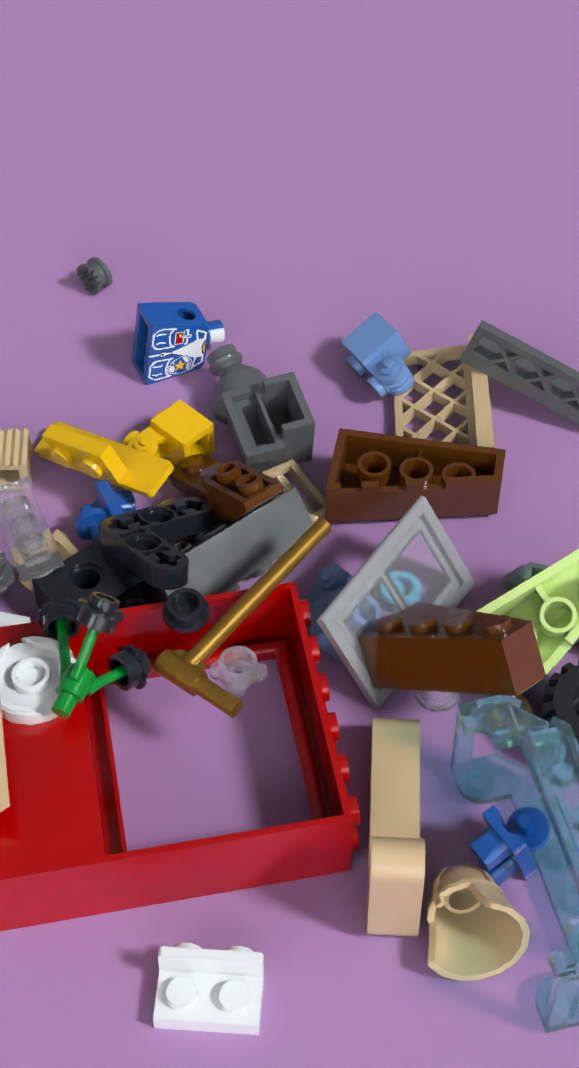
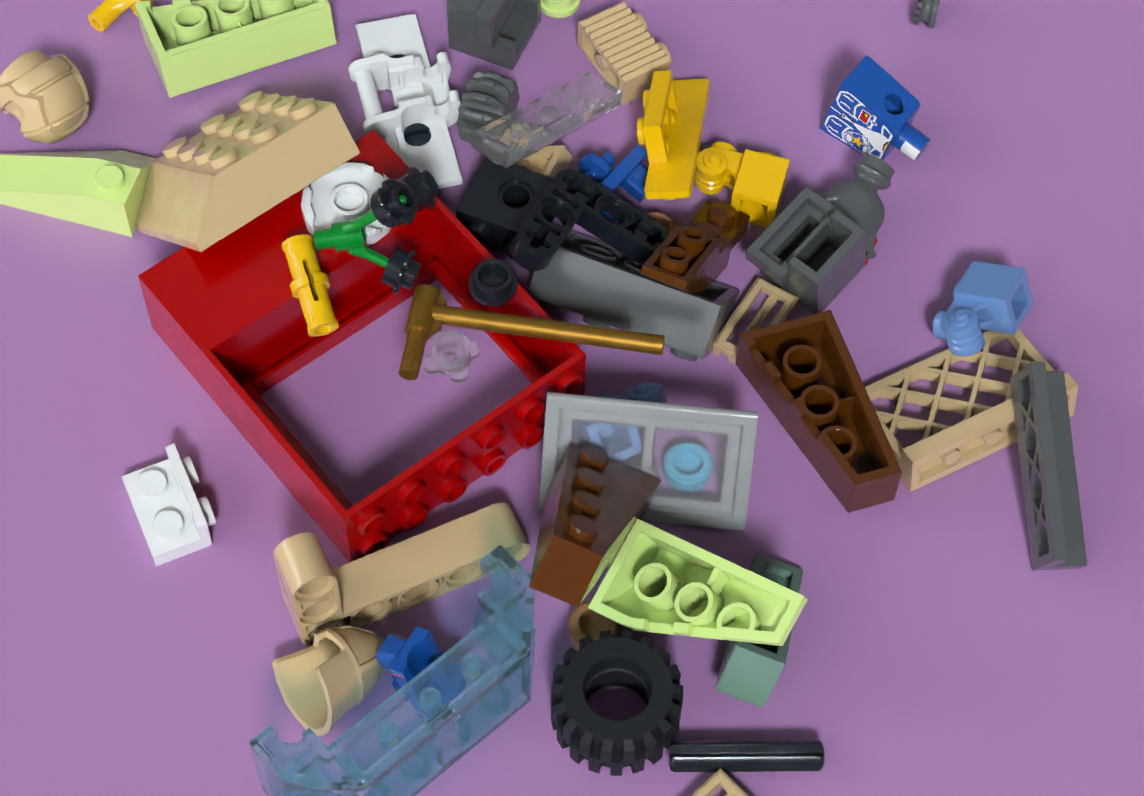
camera: 60 degrees right, 10 degrees up
none -> yellow pin [282,234,339,337]

